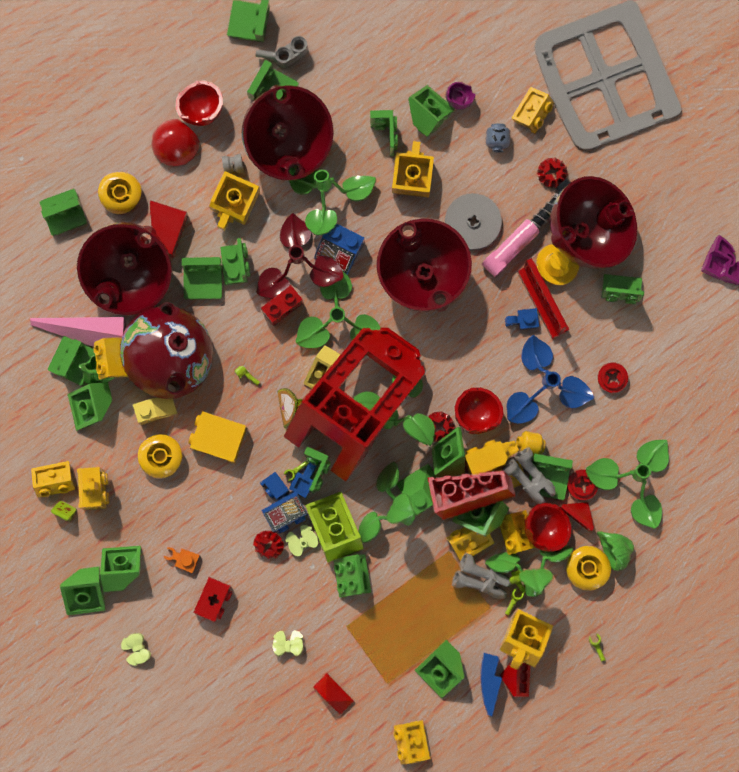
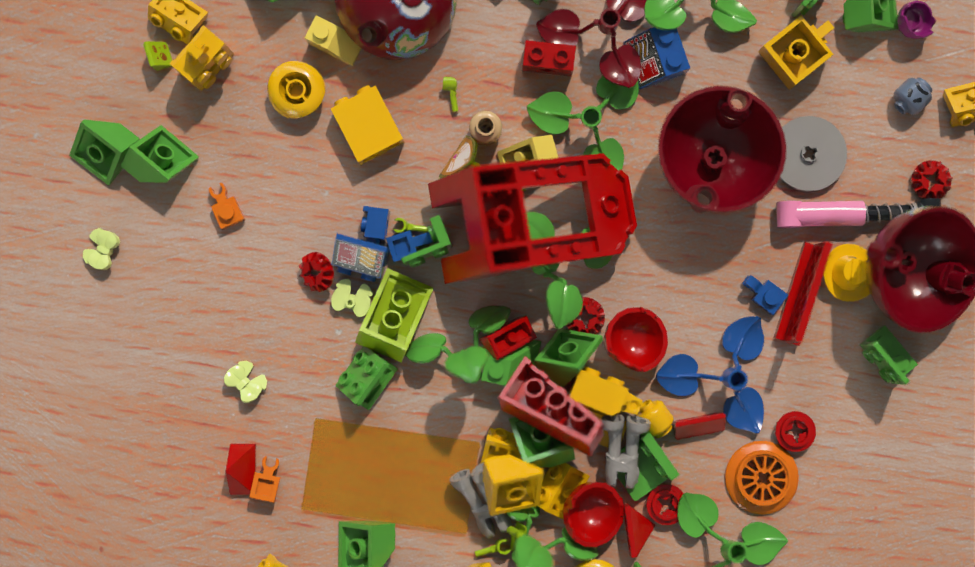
camera: 45 degrees right, 5 degrees up
red brick [193,577,233,622] -> none
none -> orange plate [249,456,280,503]
none -> tan head [469,111,502,146]
none -> red slope [480,315,537,360]
none -> yellow slope [483,454,544,516]
none -> red slope [672,412,726,440]
none -> orange piece [725,441,799,515]

